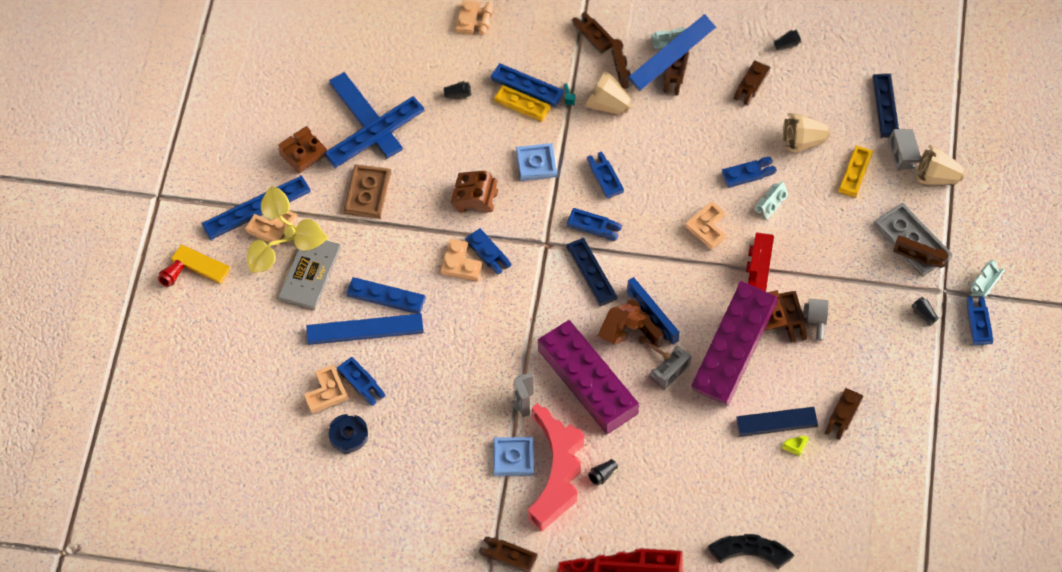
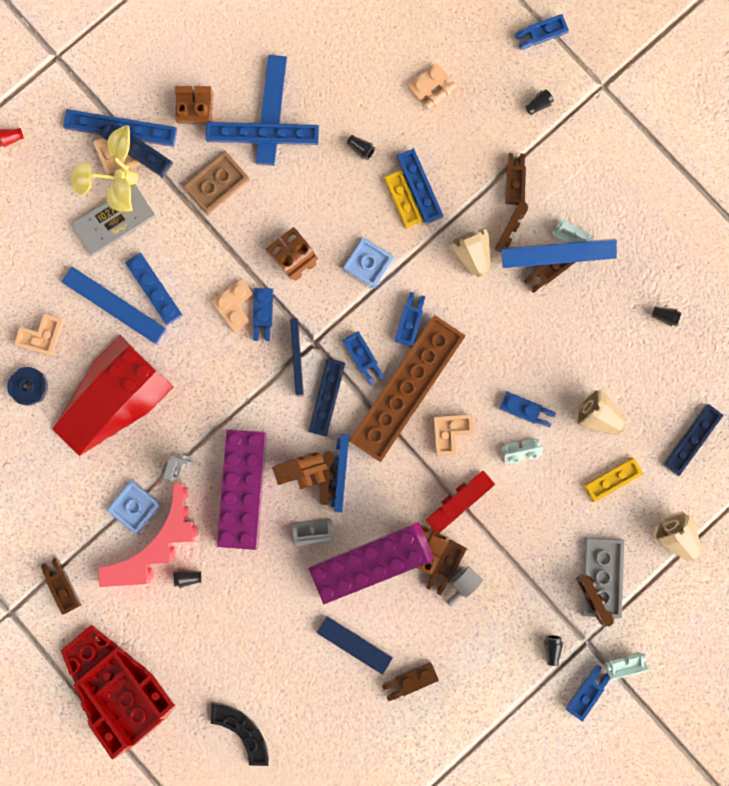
camera: 35 degrees right, 25 degrees up
yellow tile [171,244,231,284] -> none
blue hinge [337,357,386,406] -> none
teal hand [564,83,576,105] -> none
medium nougat hinge [639,335,671,360] -> none
reddish brown hinge [734,60,771,105] -> none
neon yellow tile [782,436,809,456] -> none
light grey hinge [888,129,922,170] -> none
none -> red wedge [52,335,174,456]
none -> dark blue tile [99,120,173,178]
none -> dark blue tile [290,318,304,397]
none -> dark orange plate [349,315,466,463]

